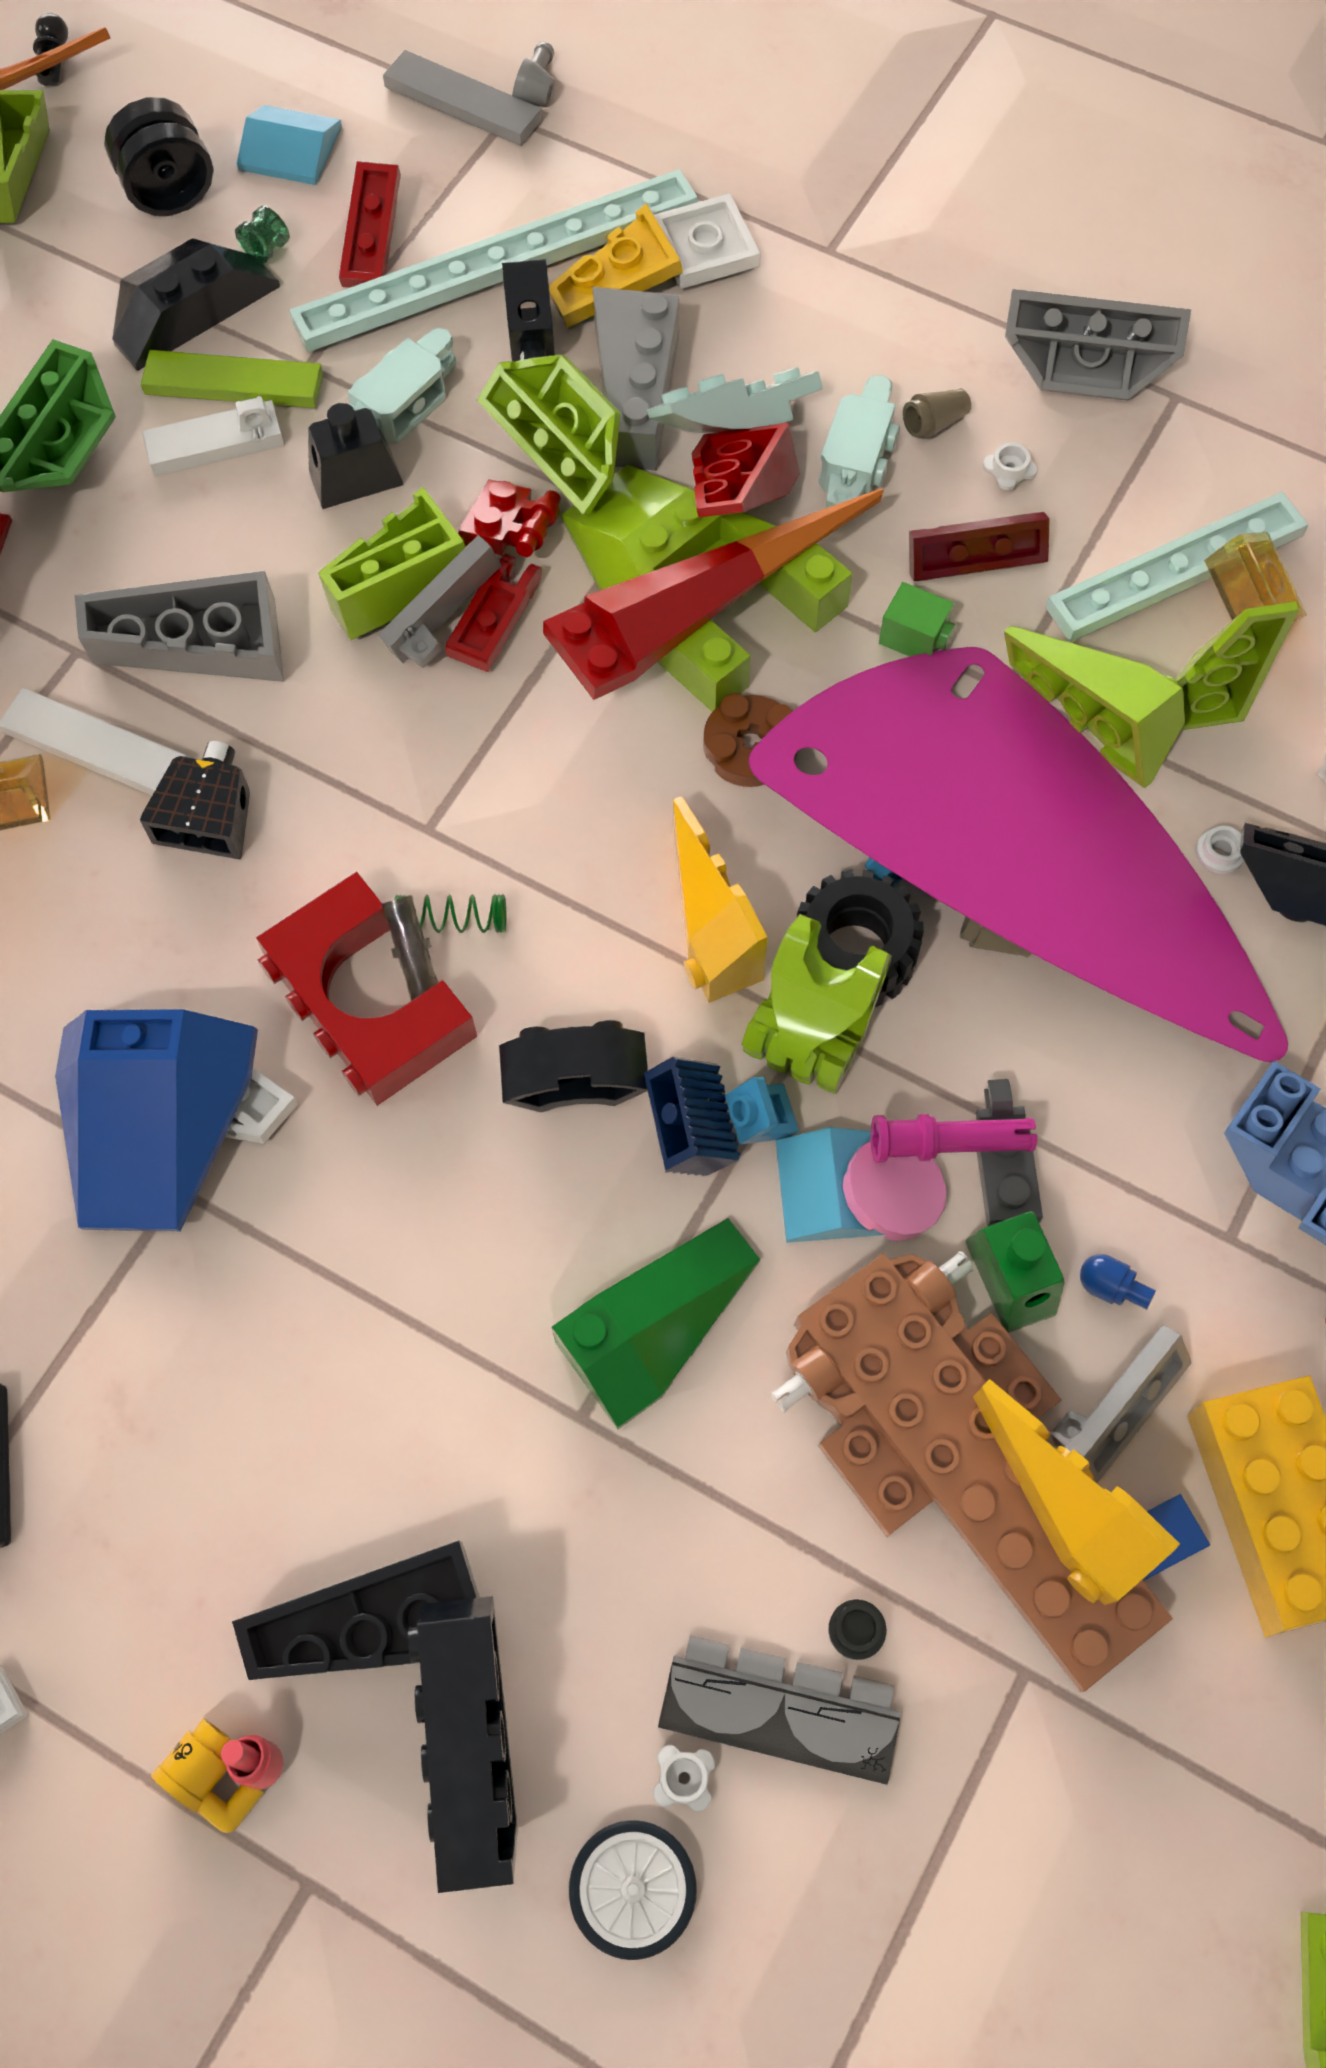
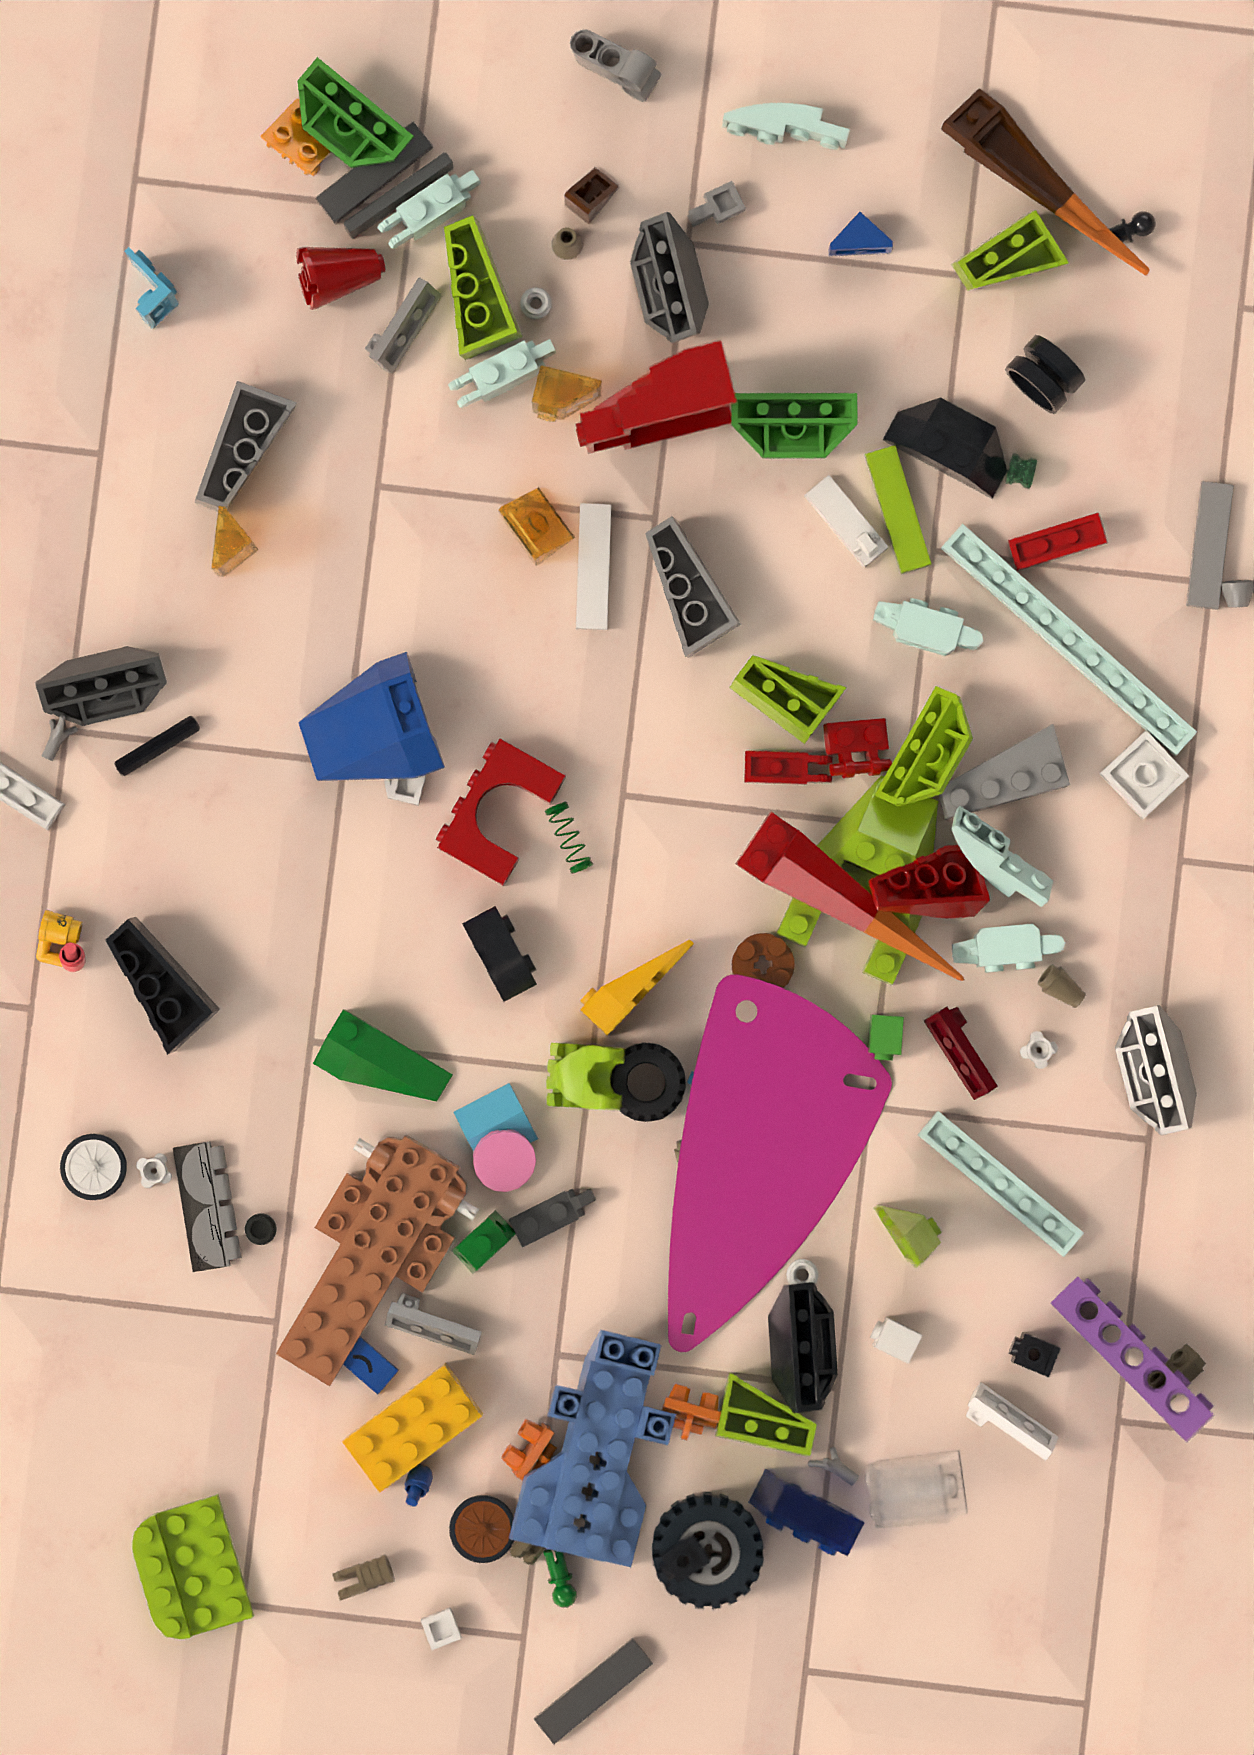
camera: 65 degrees right, 20 degrees up
black torso [140,741,250,860] -> none
medium azure slope [236,105,342,185] -> none
black torso [308,403,403,509] -> none
light grey hinge [378,535,501,668] -> none
clear smoke pin [381,895,438,1001] -> none
black wedge [408,1596,518,1893] -> none
black torso [502,259,555,362] -> none
yellow wing [549,203,683,328] -> none
dark blue brick [644,1057,741,1176] -> none
dark azure bracket [724,1077,799,1144] -> none
dark pink pin [870,1114,1037,1163] -> none
yellow wedge [973,1379,1180,1605] -> none
lime wedge [1004,626,1185,788] -> none
blue cylinder [1080,1254,1156,1310] -> none
clear yellow slope [1204,532,1307,622] -> none

